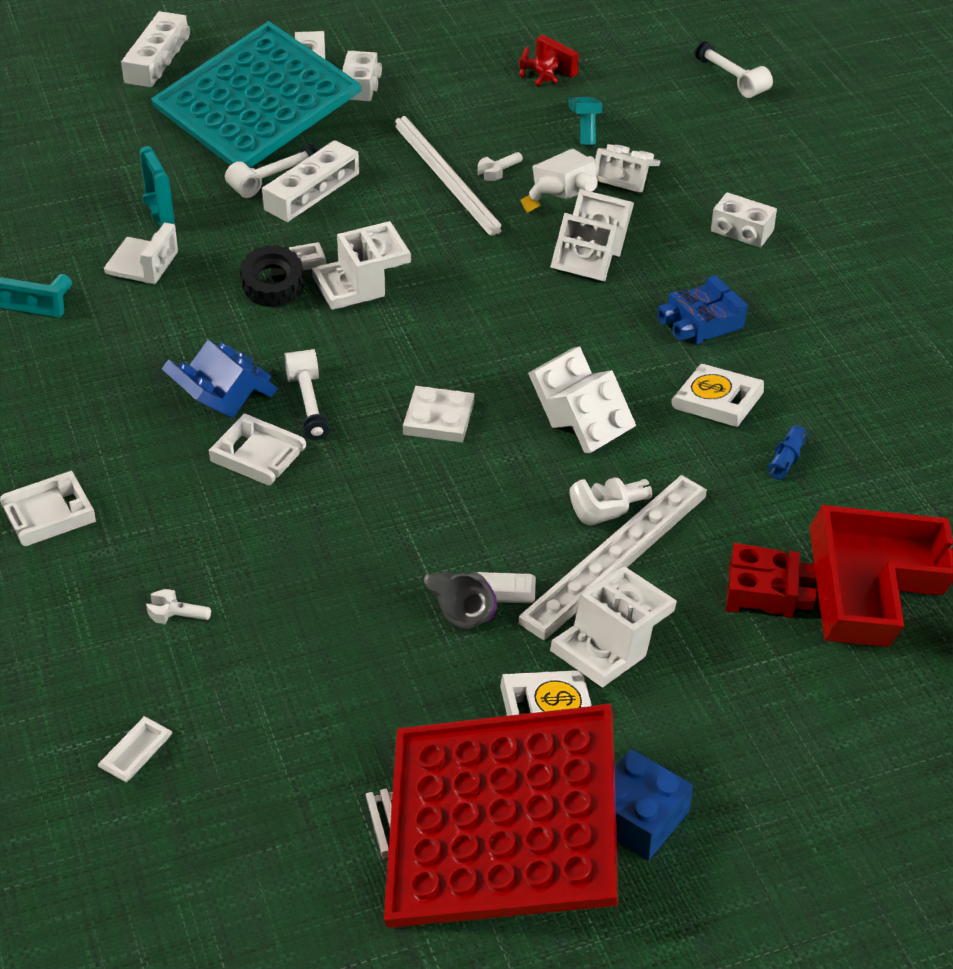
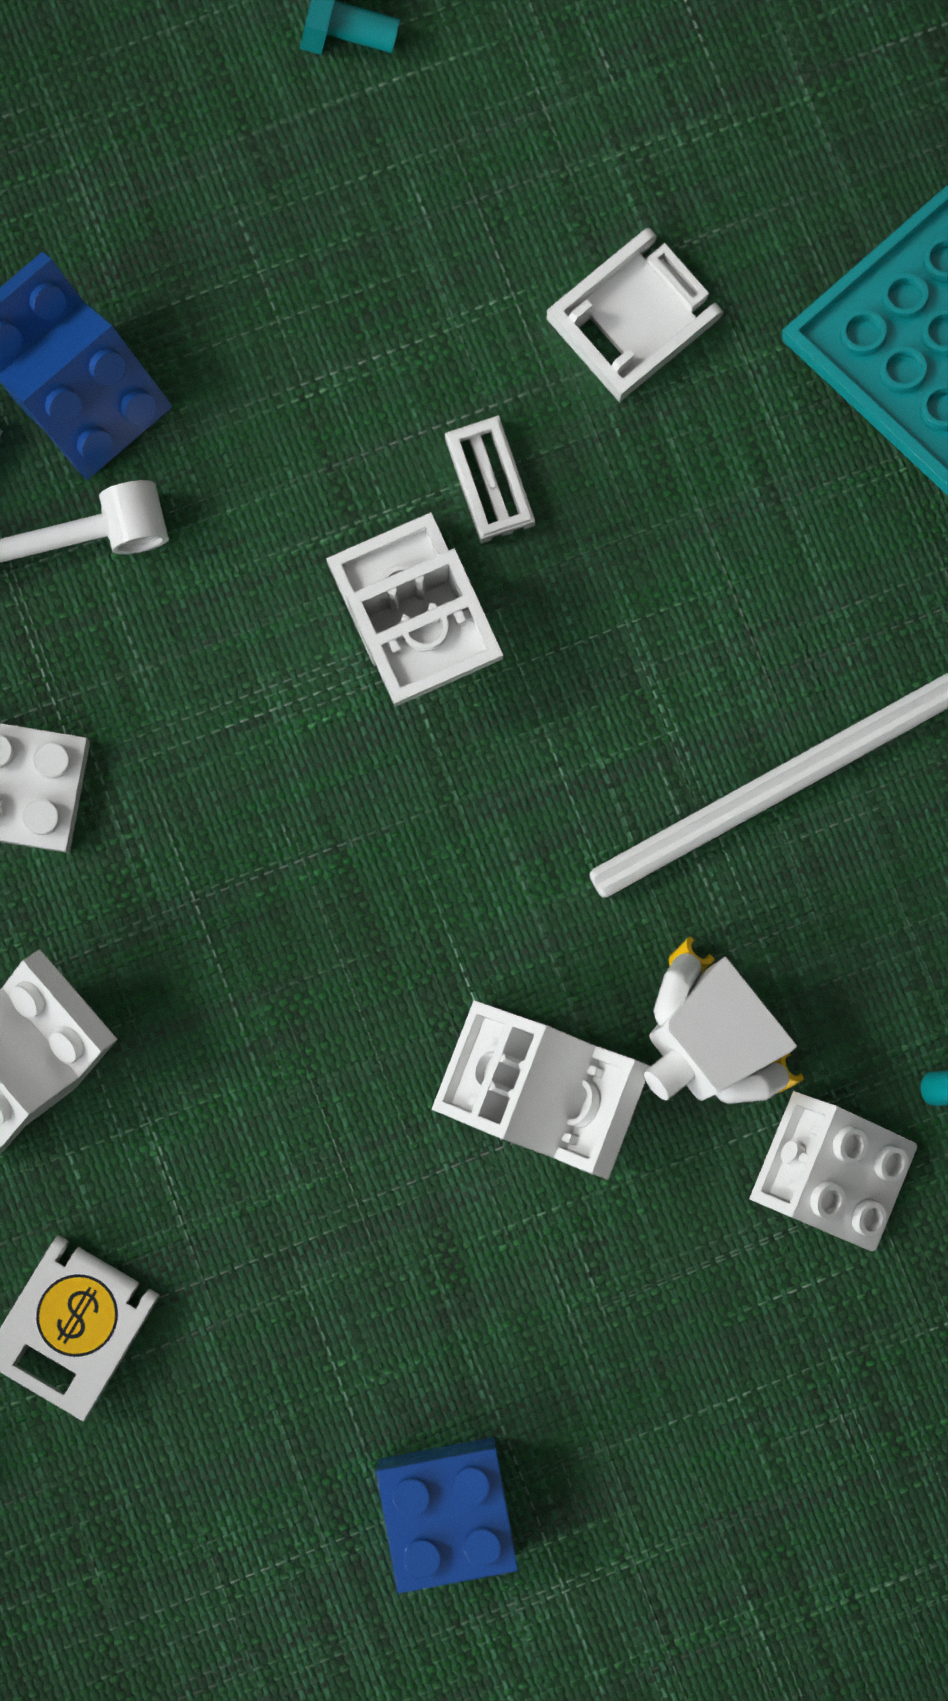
camera: 85 degrees right, 40 degrees up
white bracket [104,222,178,284] -> none
teal container [139,146,175,228] -> none
white piece [225,143,319,198] -> none
black tyre [240,245,304,307] -> none
white brick [262,140,359,222] -> none
white bar [478,152,523,181] -> none
blue hips [657,275,748,345] -> none
white brick [711,192,777,248] -> none
none -> blue brick [376,1437,518,1593]
none -> white container [546,227,723,402]

